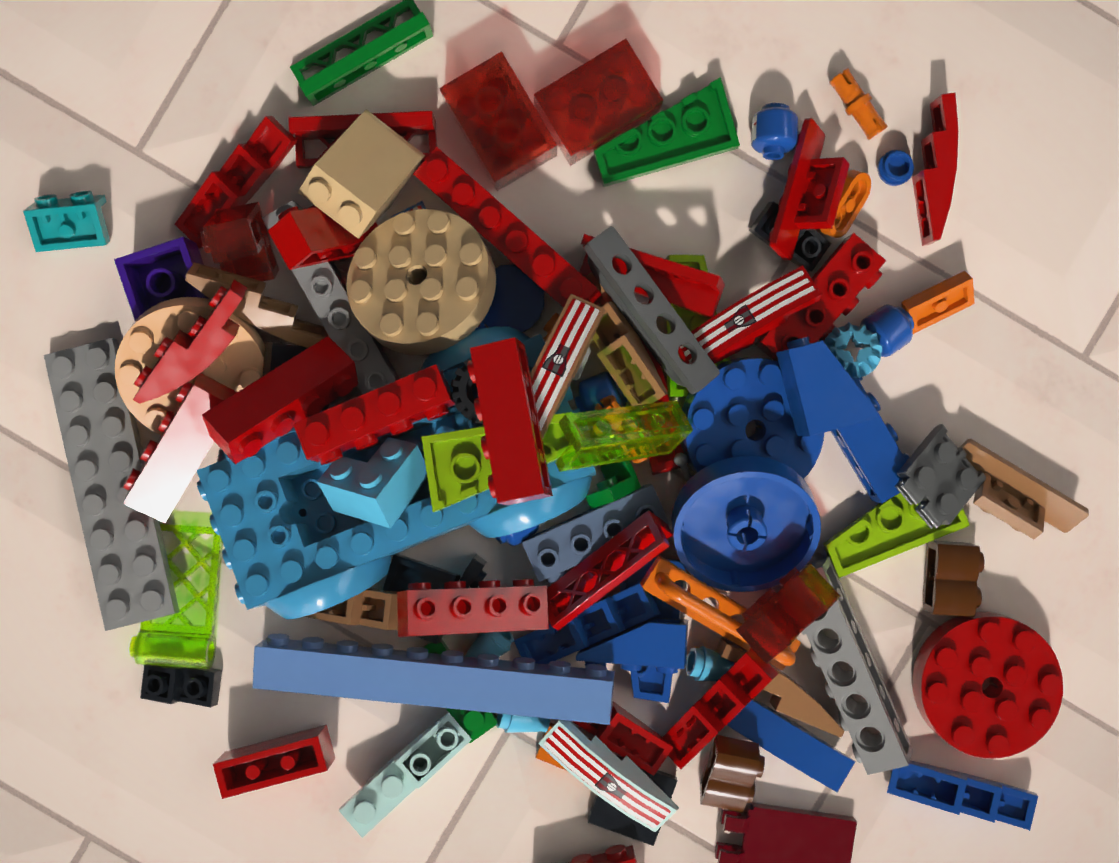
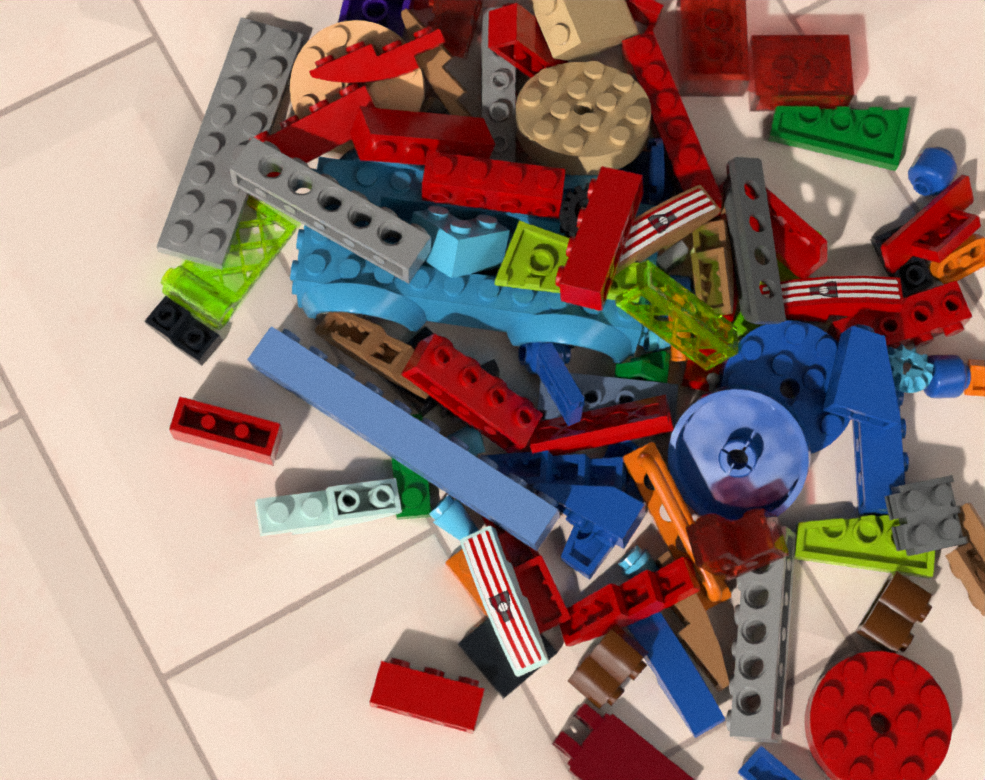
camera: 20 degrees right, 15 degrees down
none -> light grey brick [229,137,431,284]
none -> blue plate [536,342,585,426]
none -> blue tile [646,138,664,205]

